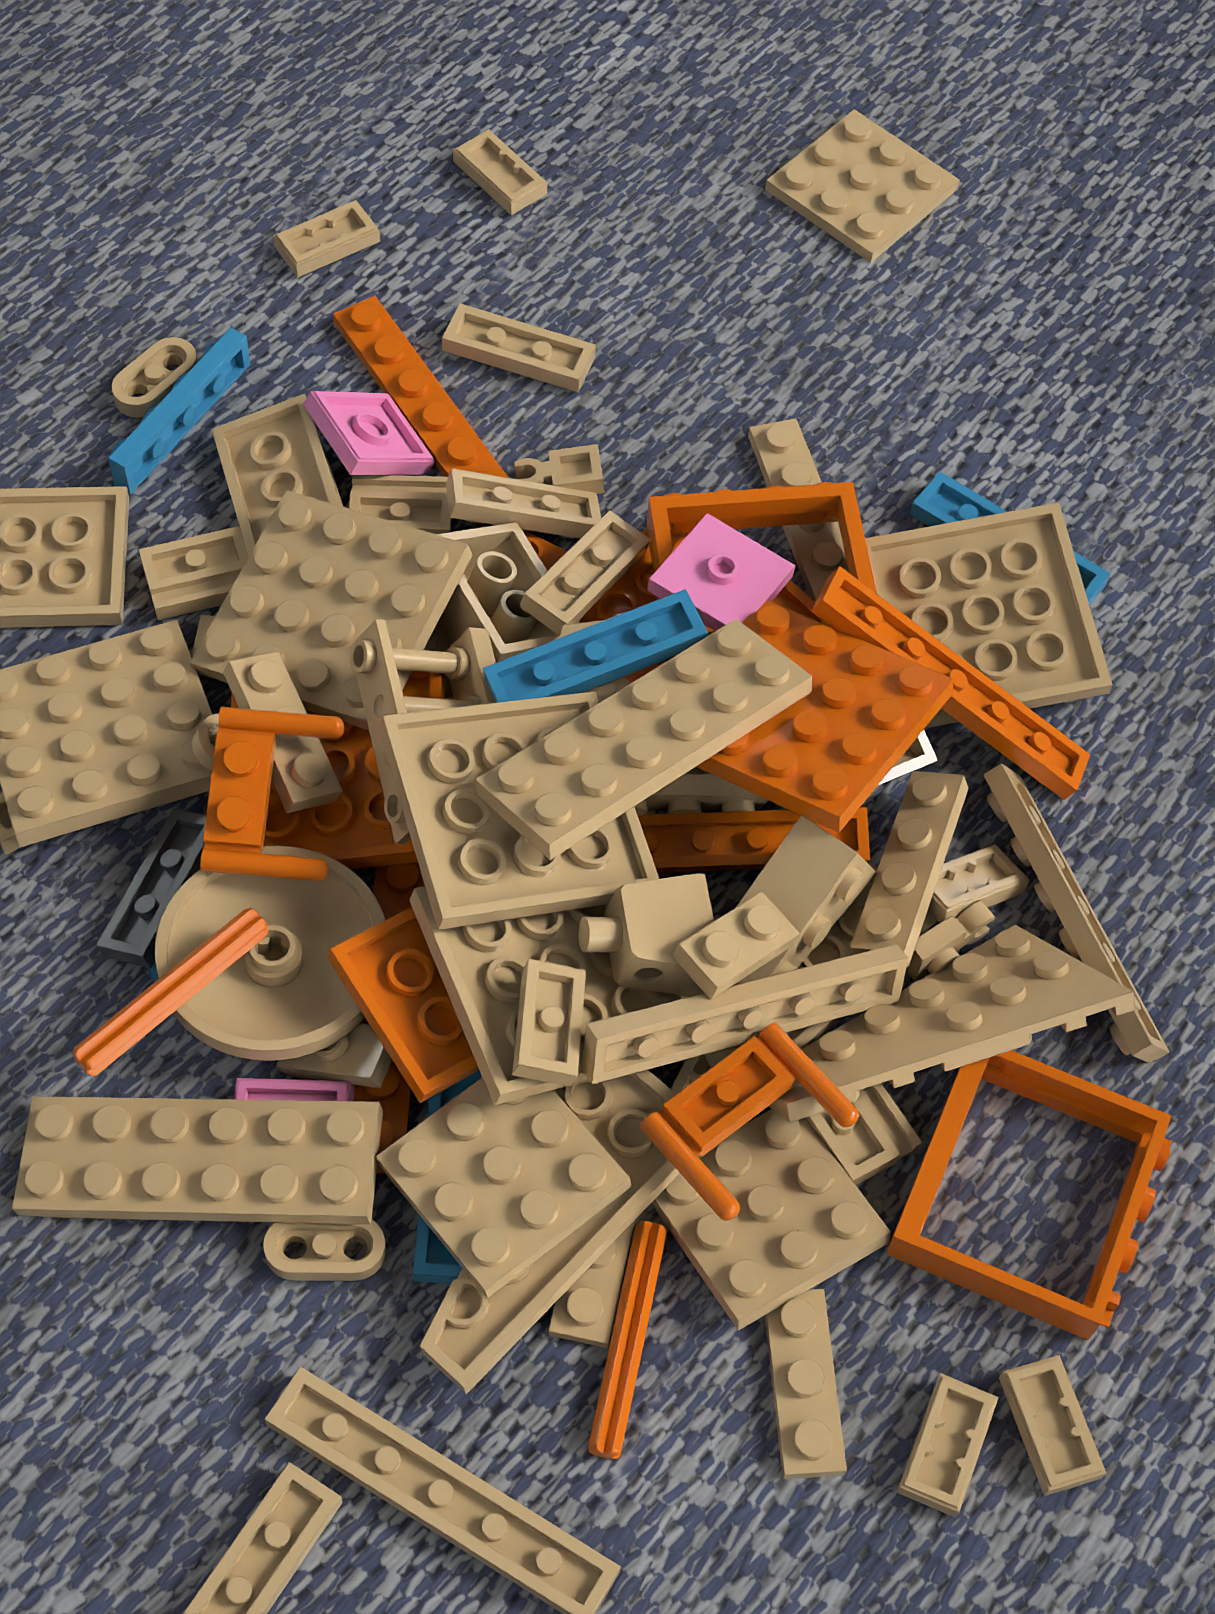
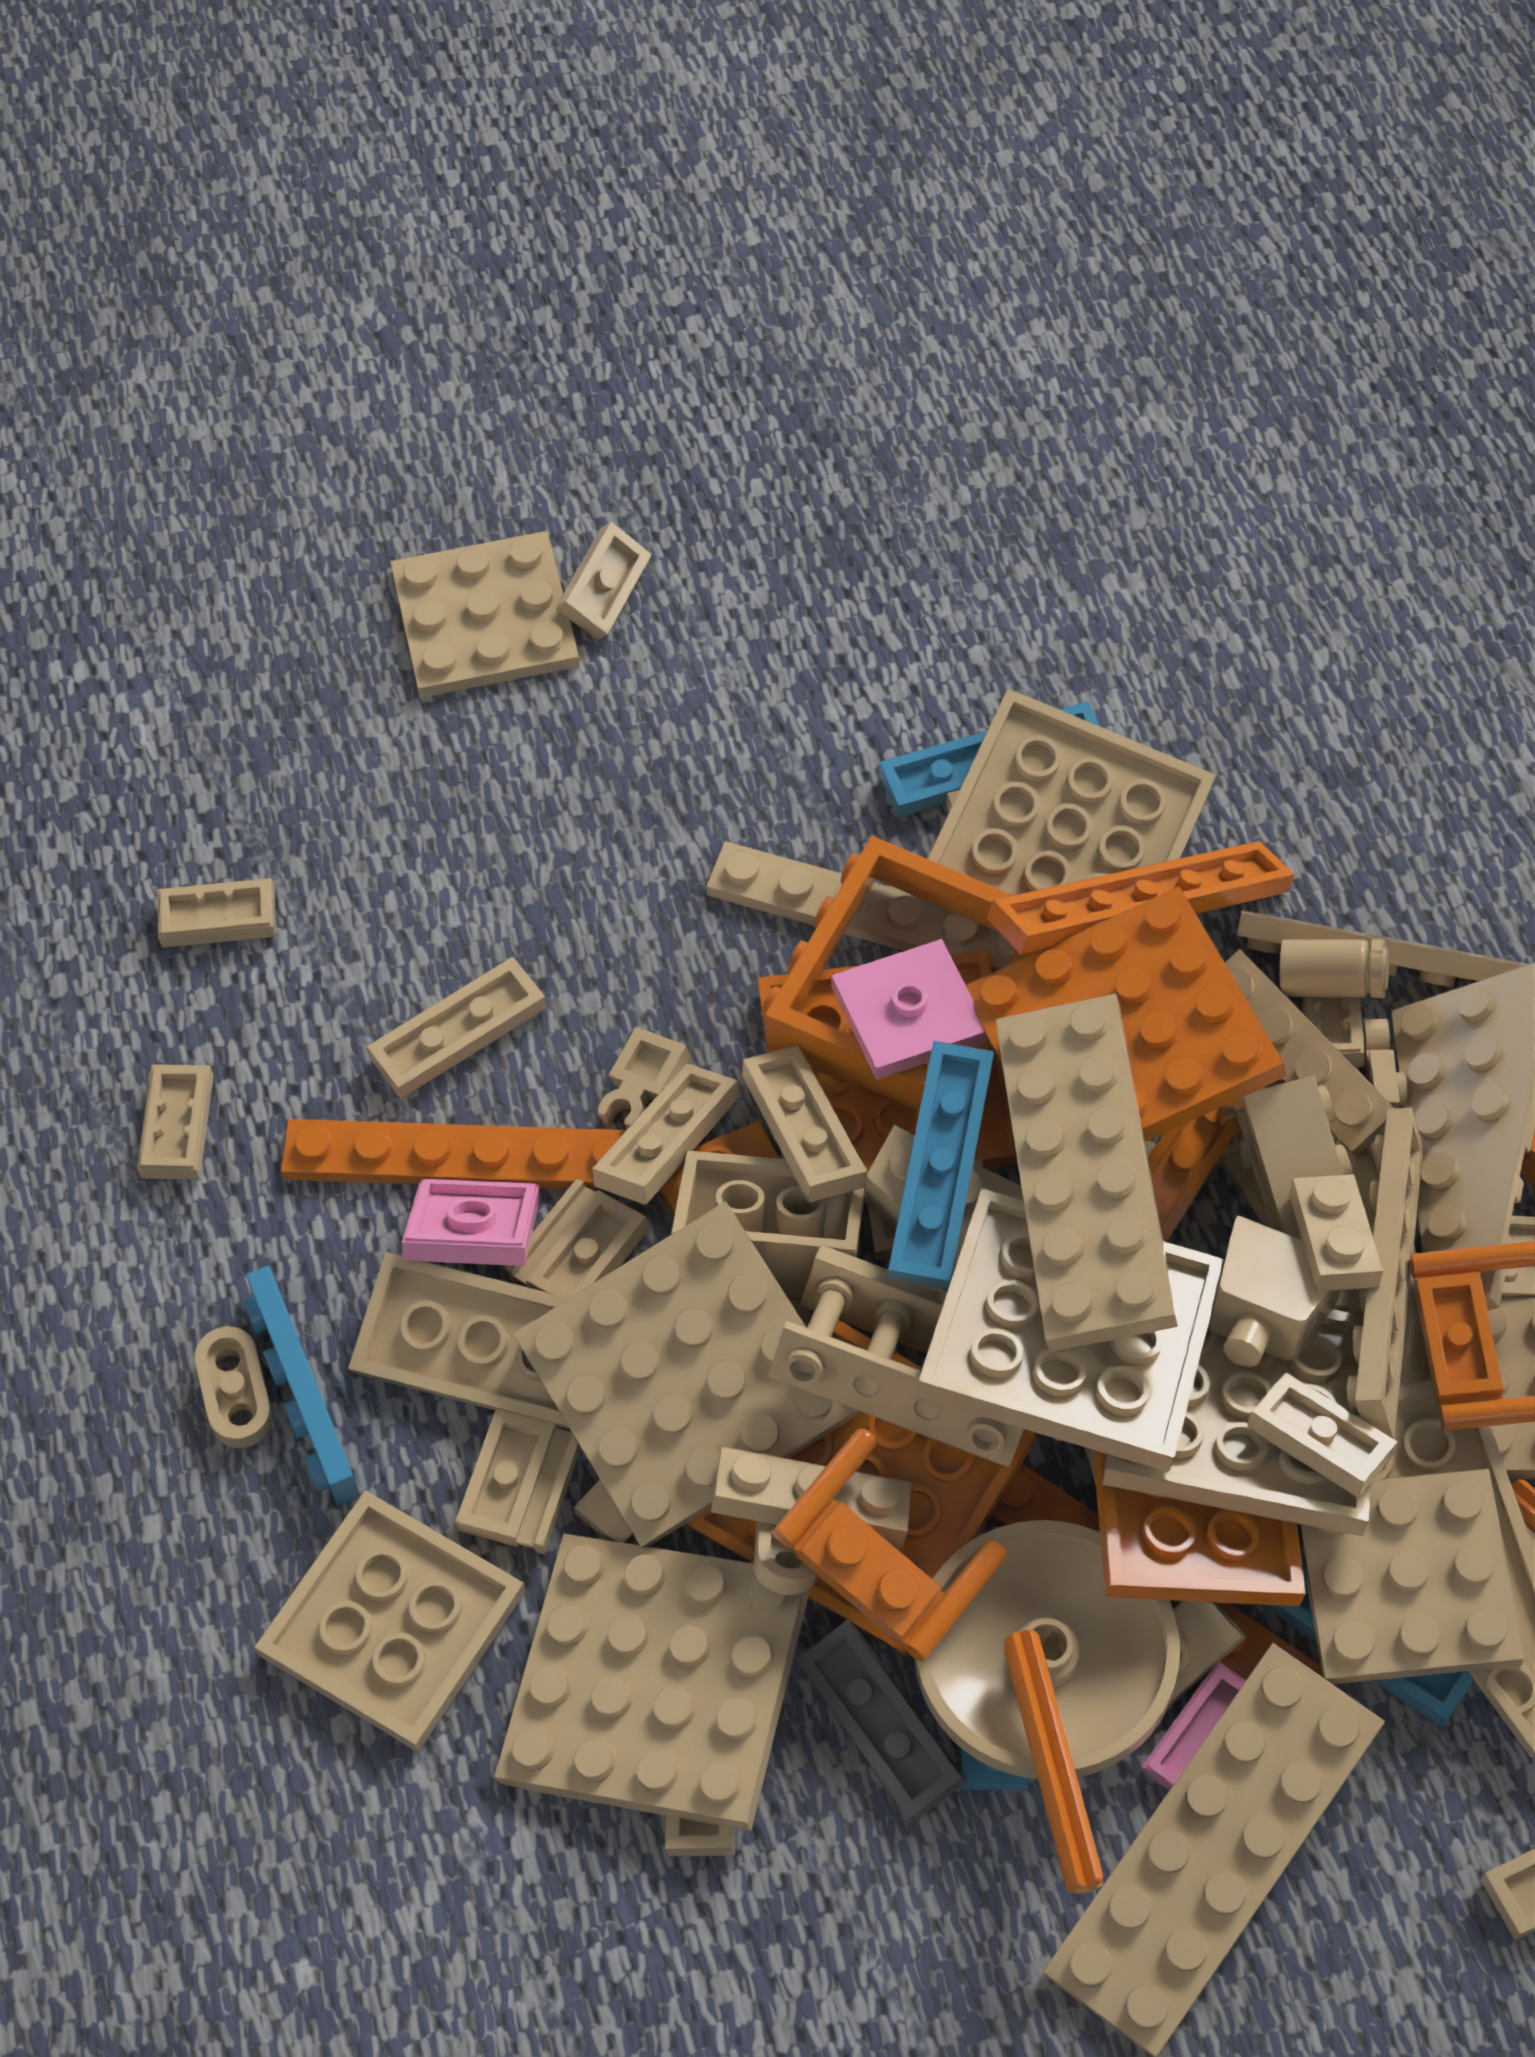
camera: 50 degrees left, 0 degrees up
tan plate [263,1220,386,1281] -> none
none -> tan plate [556,522,652,639]
none -> tan piece [1280,939,1389,998]

